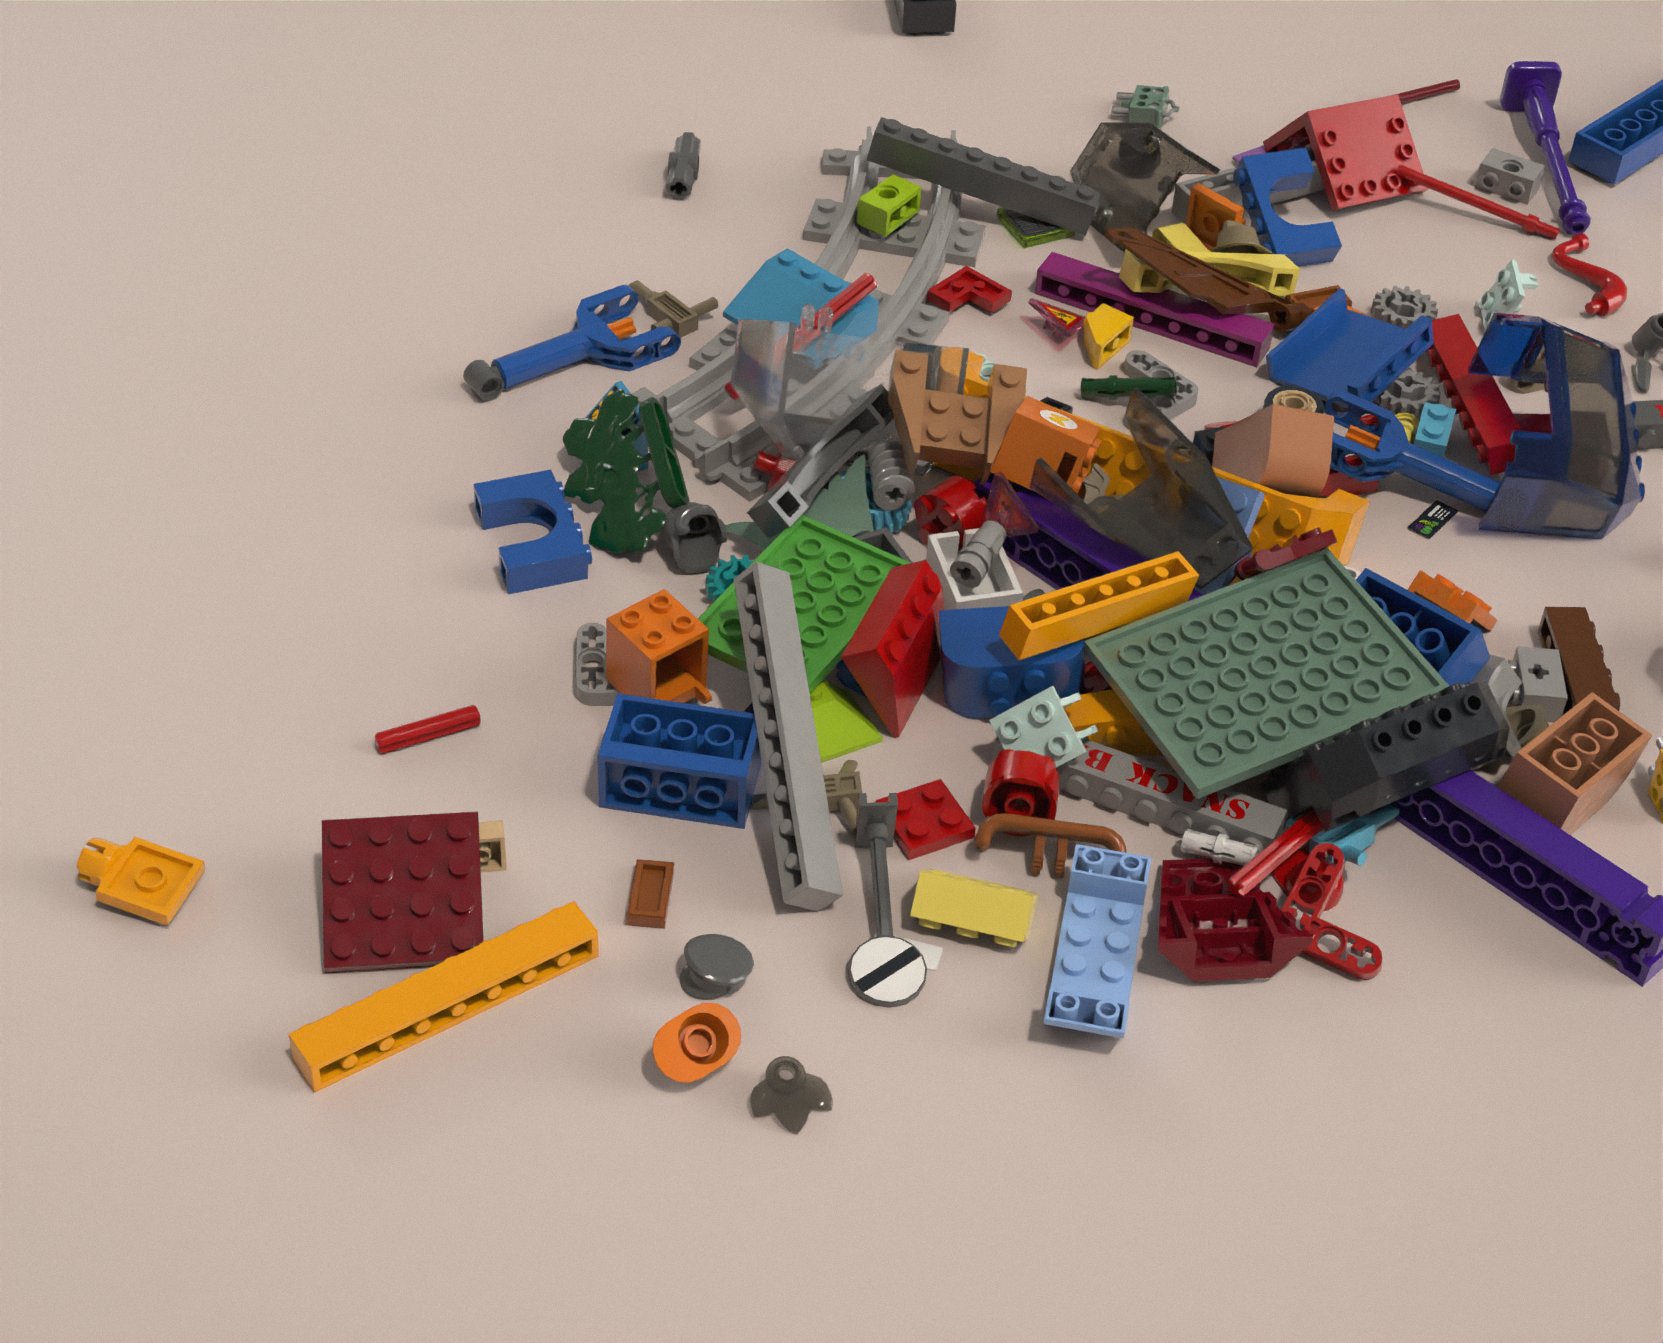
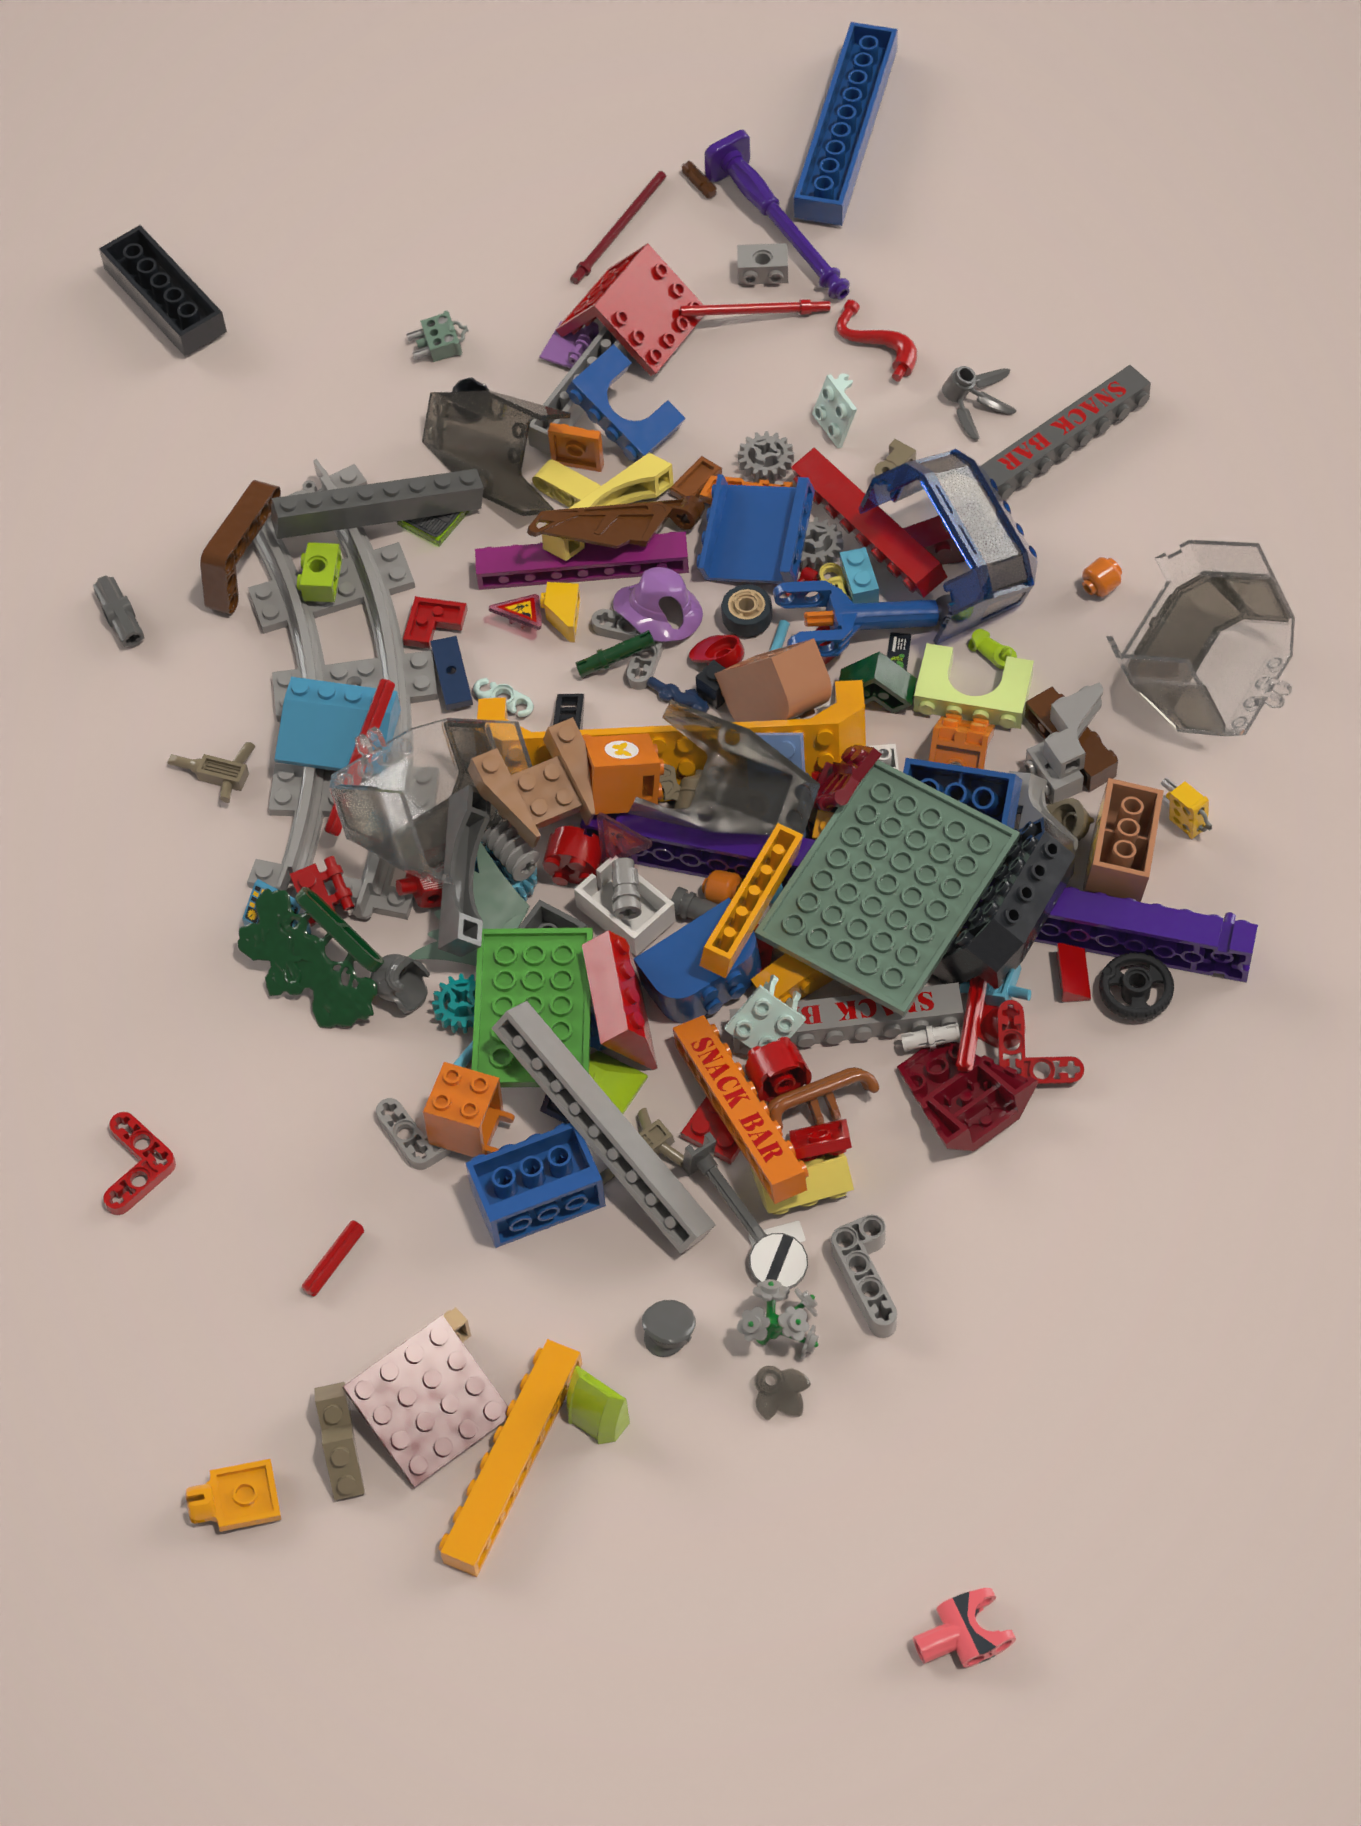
camera: 25 degrees left, 15 degrees up
blue piece [463,285,681,401] -> none
blue arch [473,469,592,594] -> none
dark orange tile [626,859,675,929] -> none
orange piece [653,1003,741,1083] -> none
light blue slope [1043,844,1151,1039] -> none
dark tan piece [1211,220,1273,254] -> none
none -> red beam [103,1112,176,1215]
none -> reddish brown beam [200,480,281,615]
none -> red plate [290,856,355,927]
none -> dark tan arch [314,1382,365,1501]
none -> dark blue tile [430,636,473,710]
none -> lime slope [566,1366,630,1444]
none -> medium lavender piece [613,567,703,641]
none -> orange brick [673,1015,809,1204]
none -> reddish brown axle [681,161,717,199]
none -> light grey plant [737,1279,819,1360]
none -> red plate [789,1119,852,1162]
none -> light grey beam [831,1214,897,1338]
none -> dark green brick [839,651,917,713]
none -> yellowish green arch [914,643,1034,729]
none -> lime piece [968,629,1017,669]
none -> light grey arch [1043,682,1103,779]
none -> red slope [1056,943,1091,1002]
none -> black wheel [1099,952,1174,1021]

